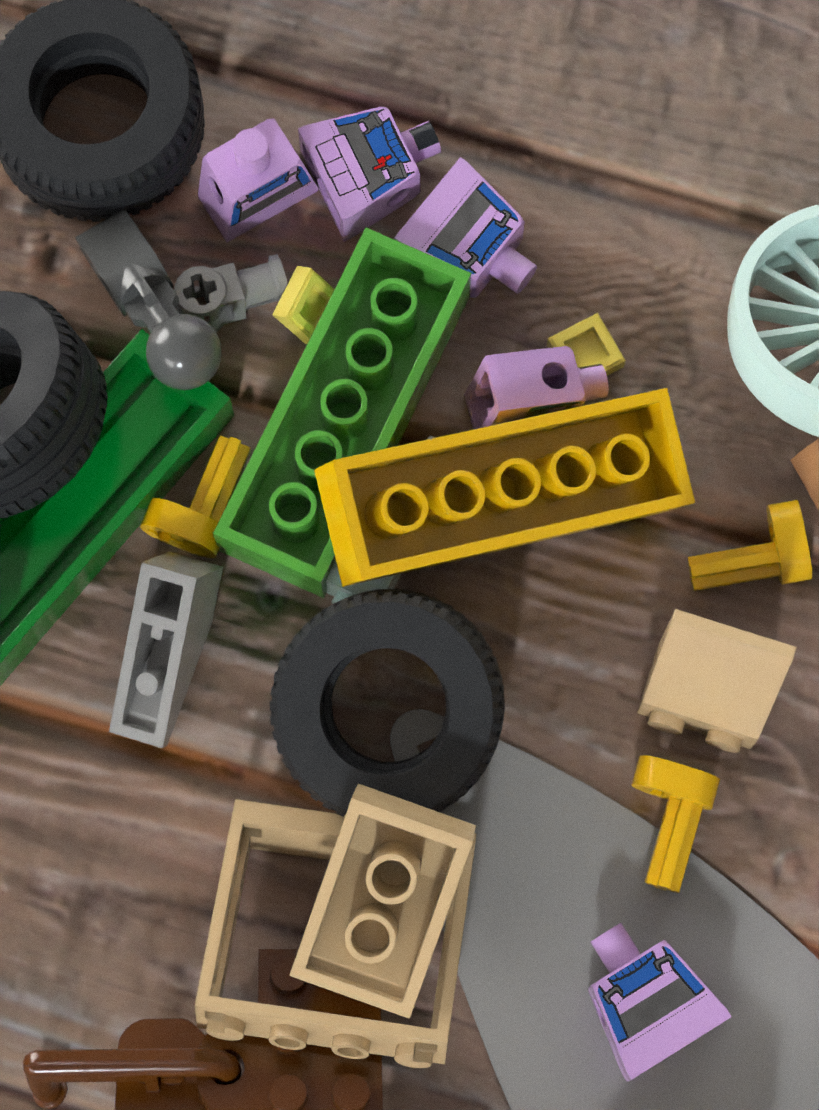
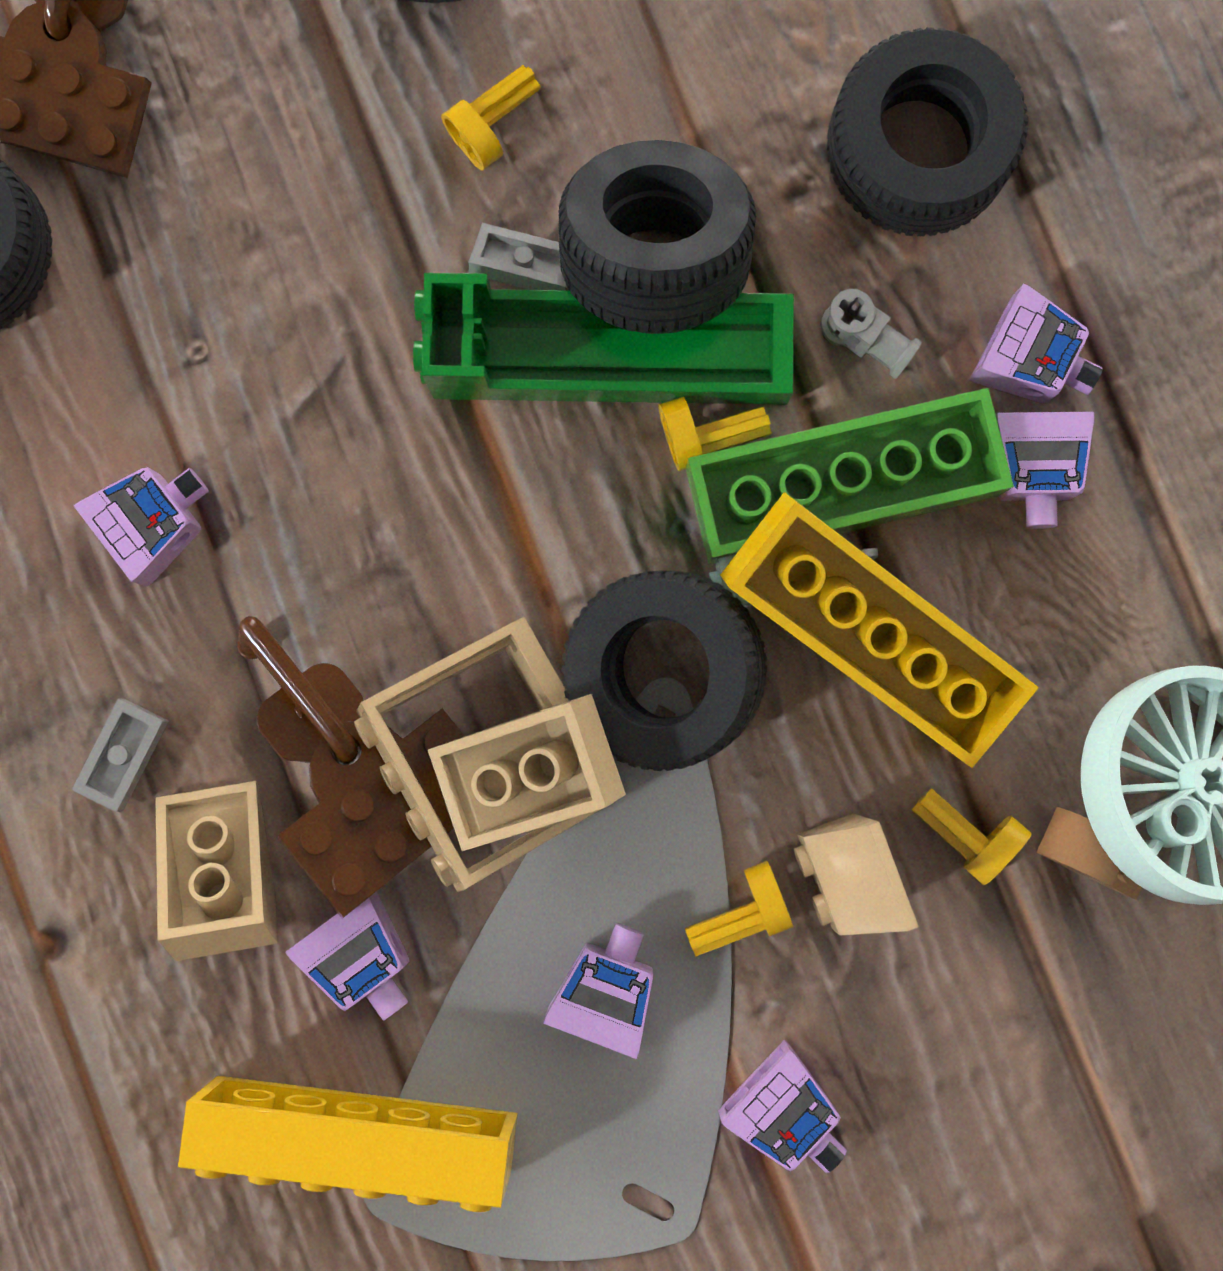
camera: 55 degrees right, 10 degrees up
dark grey beam [75,209,222,390] -> none
light grey slope [109,552,223,748] -> none
lavender torso [198,118,318,242] -> none
light yellow tile [272,266,335,344] -> none
lavender torso [464,346,609,430] -> none
light yellow tile [547,313,626,376] -> none

